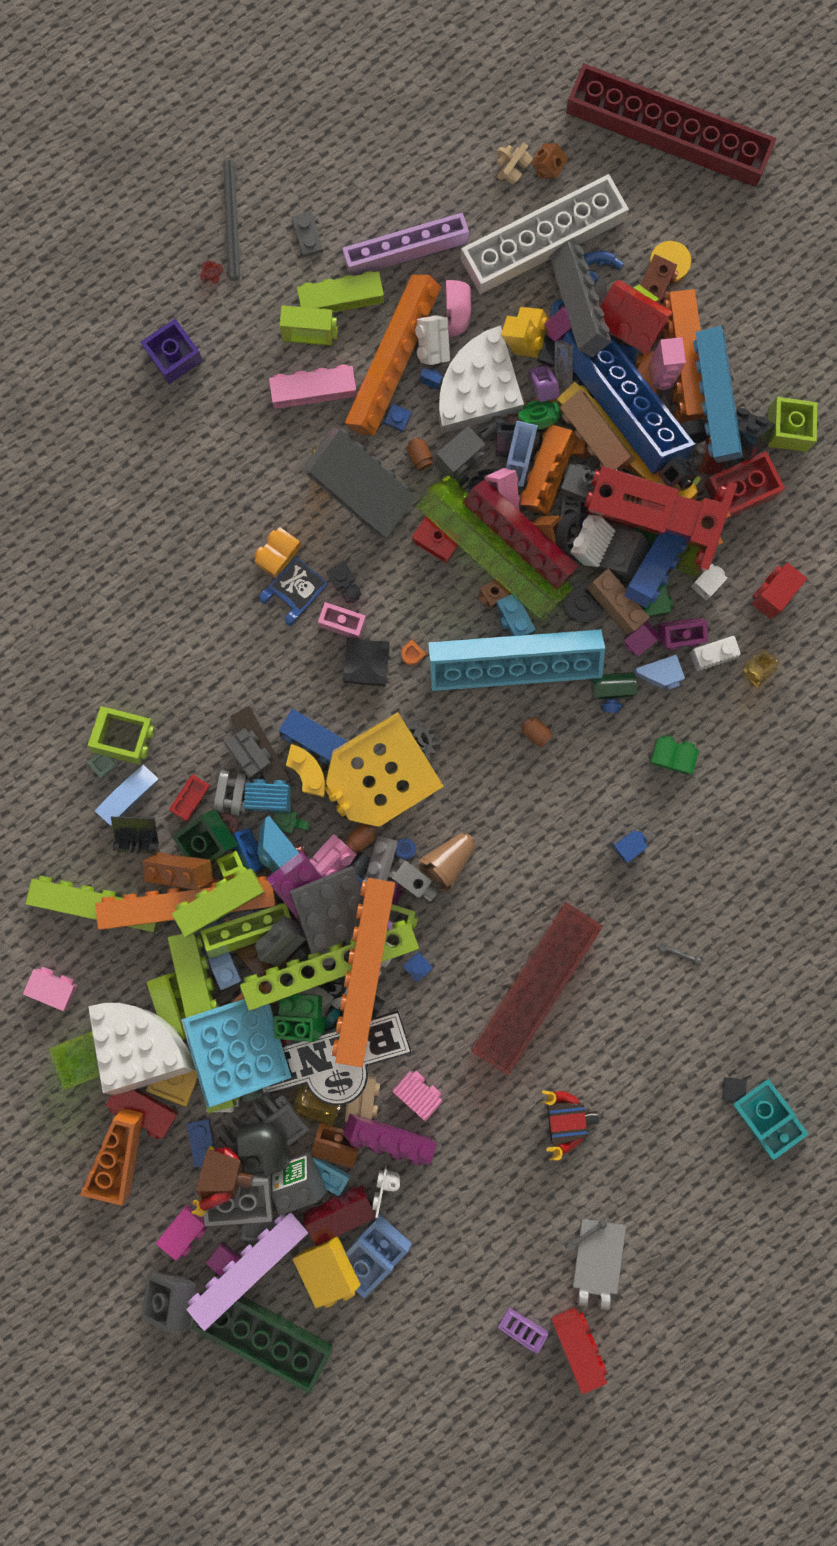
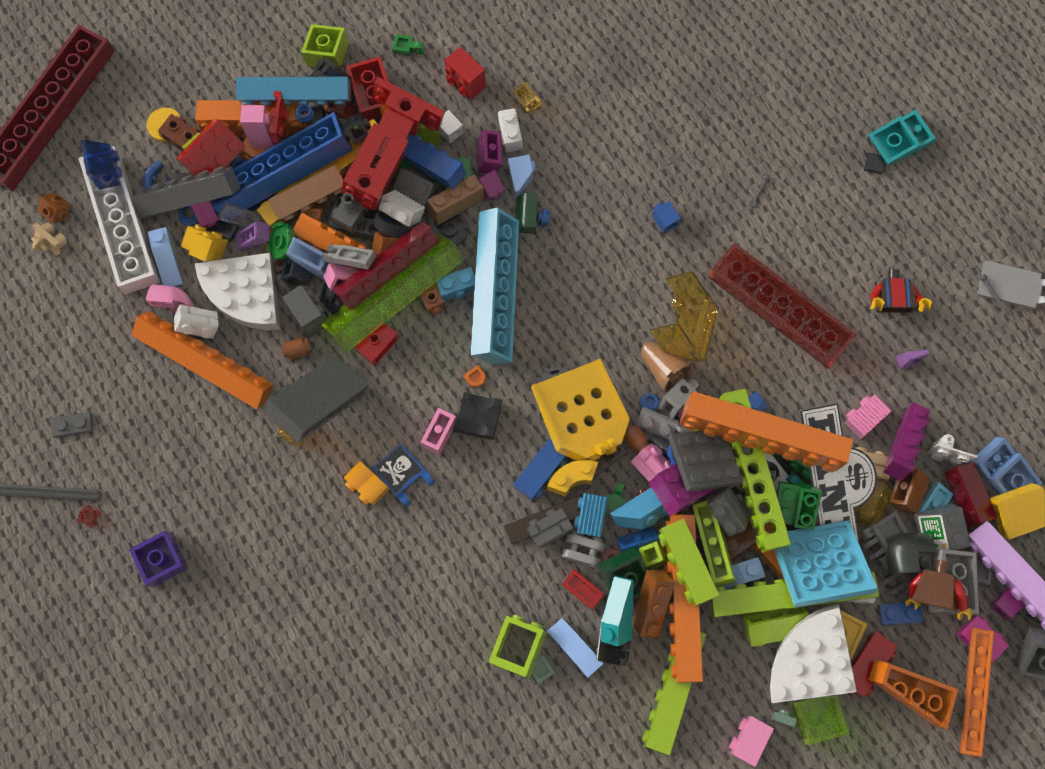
camera: 75 degrees left, 10 degrees down
bright pink brick [269,365,357,409] -> none
lime window [280,305,338,346] -> none
lime brick [297,271,384,312] -> none
black plate [326,561,362,603] -> none
lavender brick [342,212,469,276] -> none
blue plate [384,404,411,432] -> none
blue plate [420,368,443,390] -> none
dark orange brick [521,716,553,748] -> none
green brick [649,735,699,776] -> none
none -> clear blue slope [81,140,123,190]
none -> light blue slope [148,227,183,287]
none -> red wing [269,91,289,143]
none -> blue plate [295,104,314,123]
none -> light grey hinge [322,244,376,270]
none -> green plate [392,34,425,56]
none -> teal slope [601,576,634,646]
none -> clear yellow windscreen [650,271,717,362]
none -> sand green plate [771,709,797,727]
none -> medium lavender slope [896,350,929,370]
none -> orange tile [960,627,994,757]

